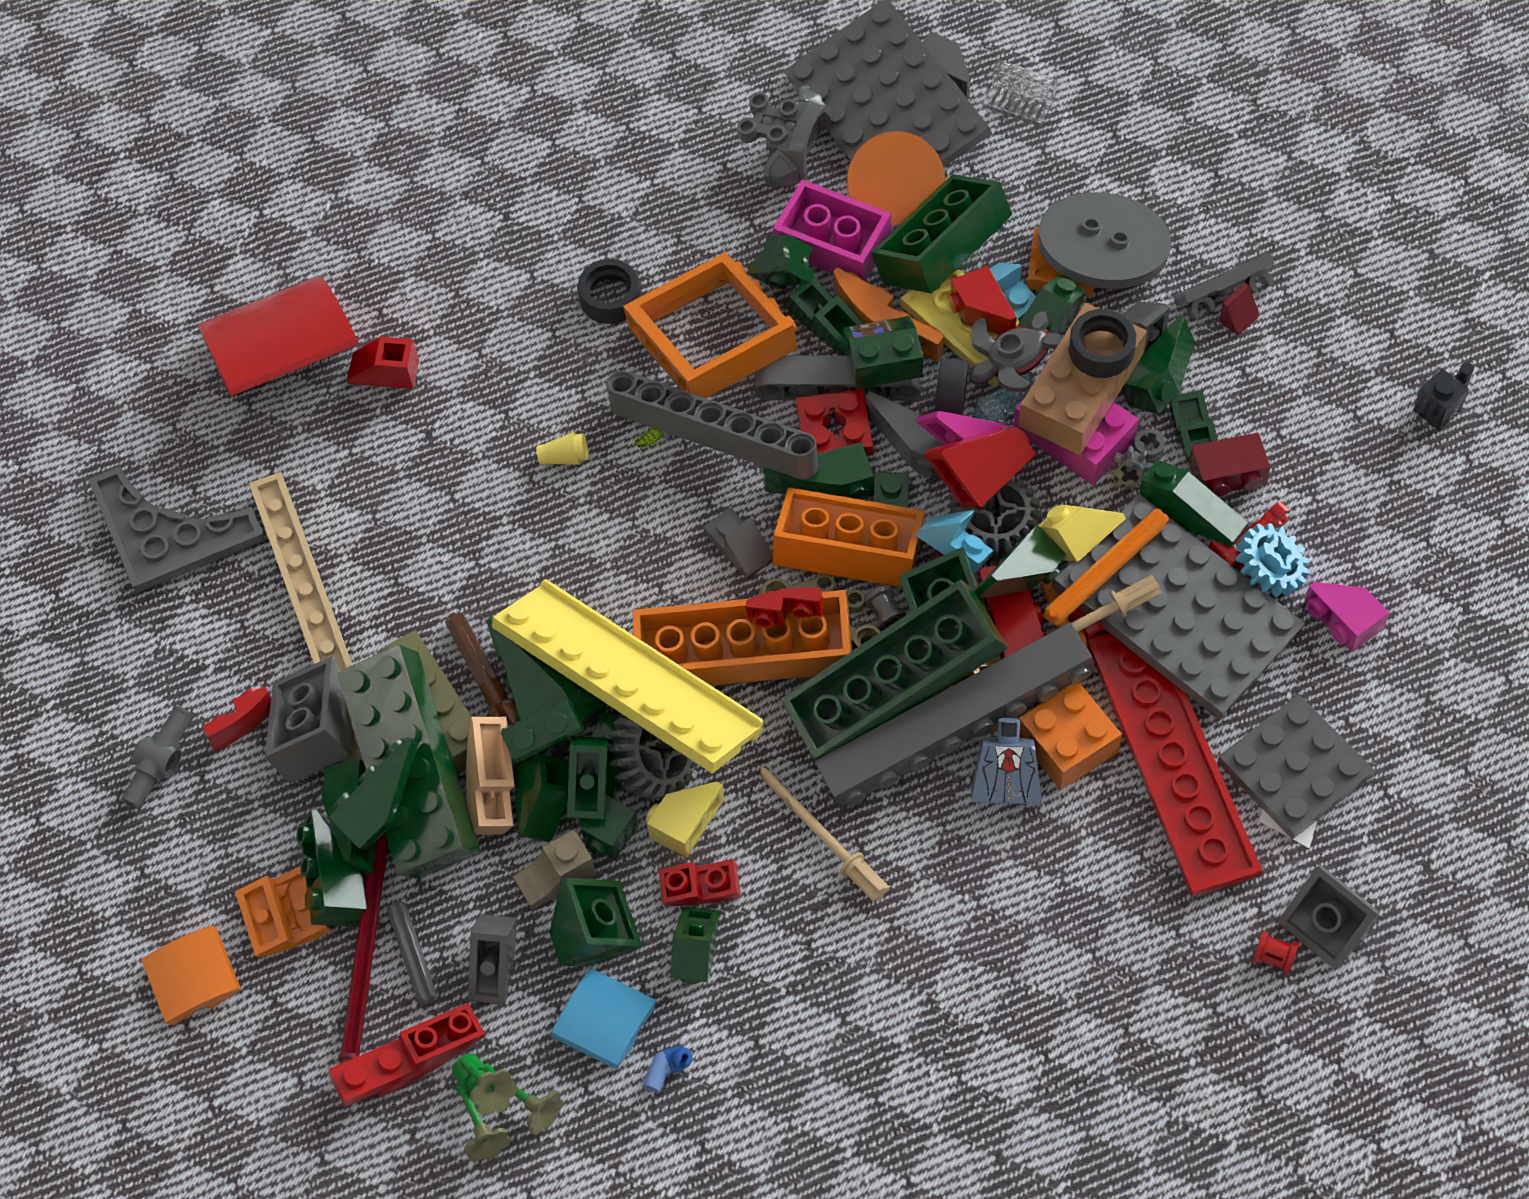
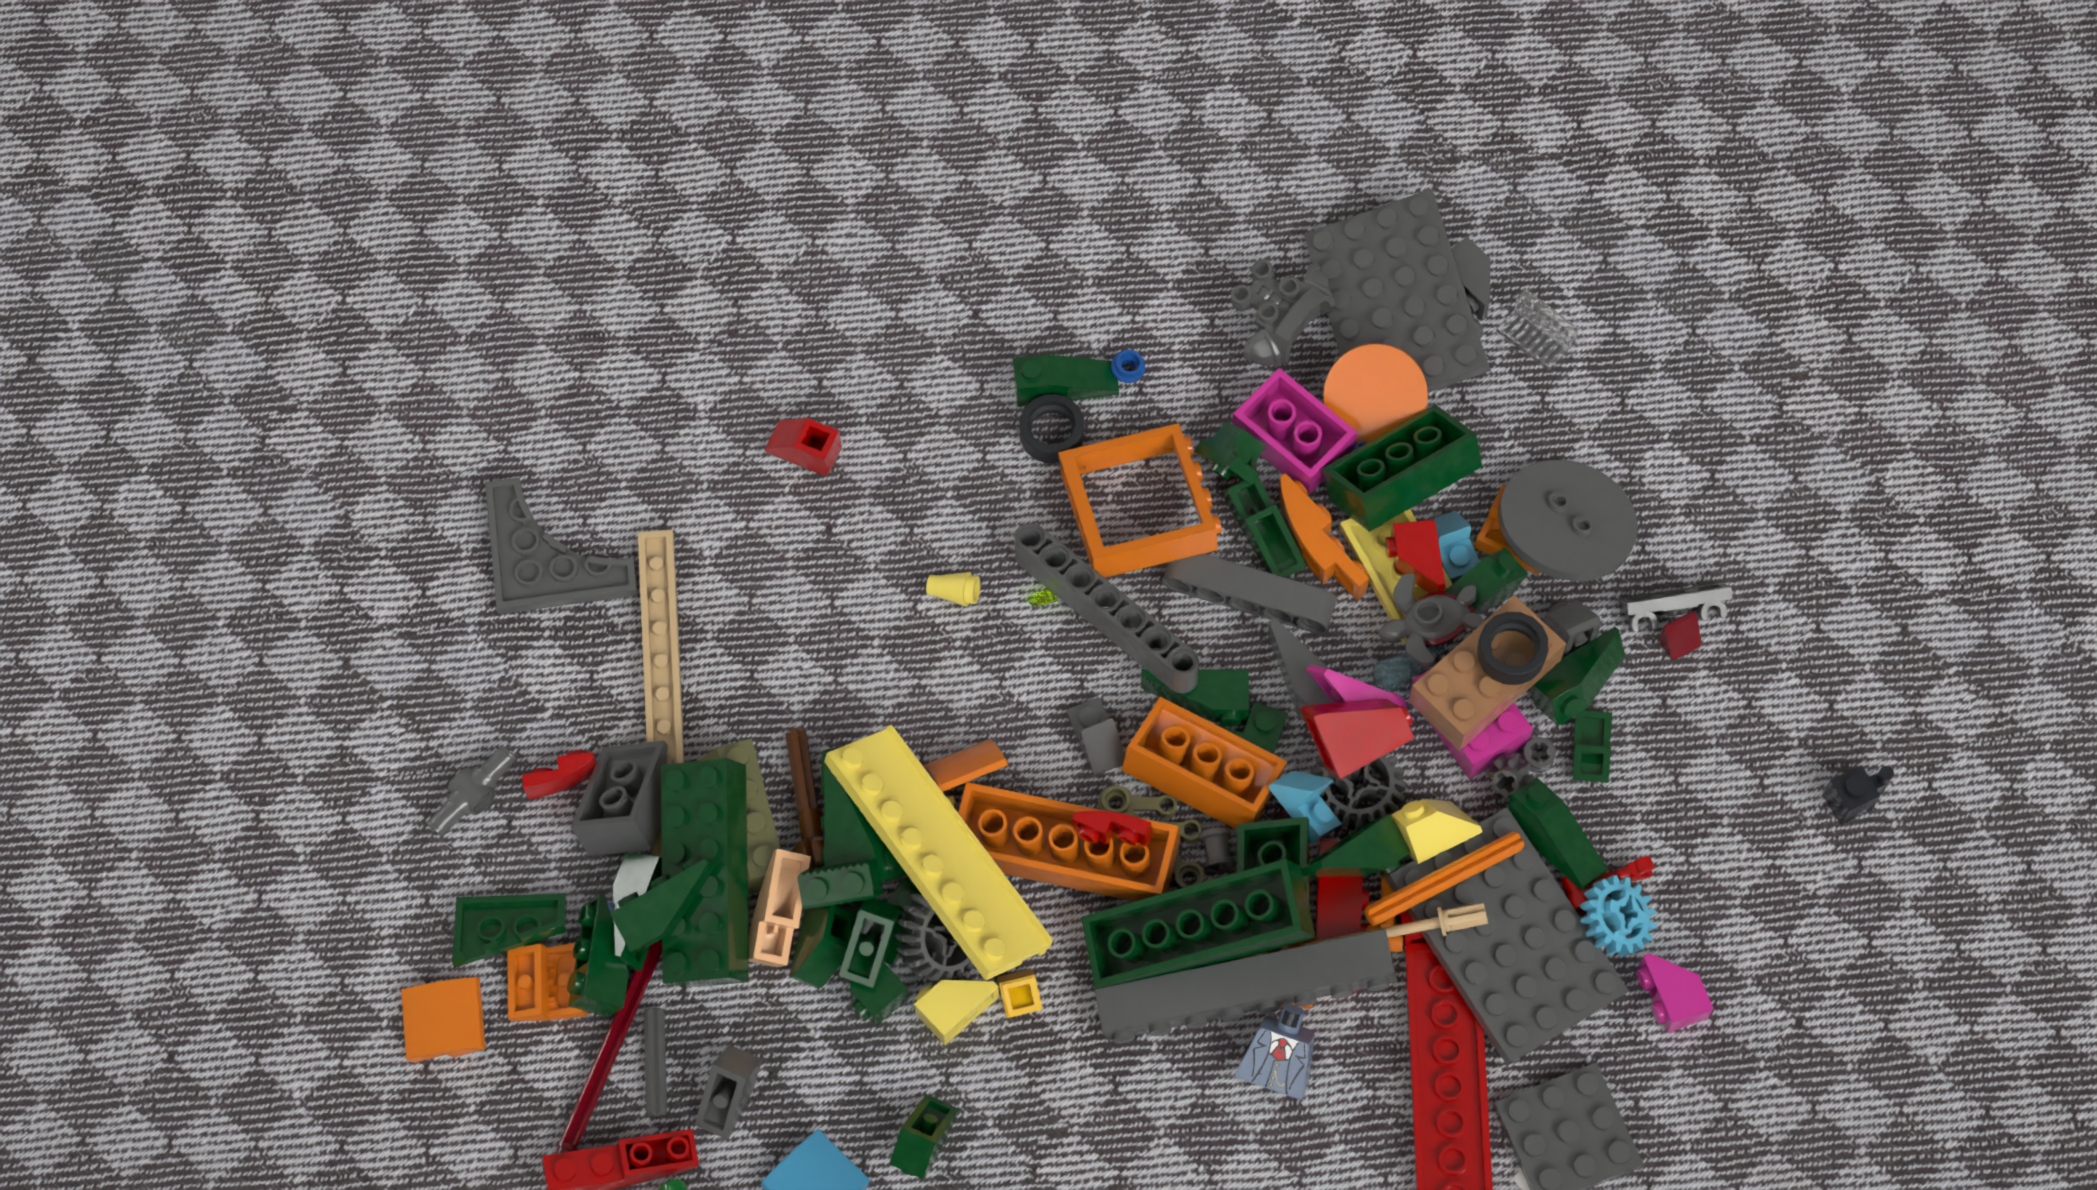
camera: 15 degrees right, 5 degrees up
red slope [197,275,359,396] -> none
dark tan arch [513,829,596,911] -> none
dark green slope [549,878,642,967] -> none
red slope [658,859,741,906] -> none
tan piece [760,767,890,902] -> none
red brick [796,389,873,456] -> none
dark green slope [843,316,923,389] -> none
black tyre [934,358,969,416] -> none
orange brick [1019,683,1122,791] -> none
dark red brick [1188,432,1271,497] -> none
none -> dark green wing [452,893,567,968]
none -> orange slope [923,739,1008,792]
none -> yellow slope [997,969,1043,1018]
none -> dark green slope [1012,354,1119,407]
none -> blue plate [1111,350,1145,383]

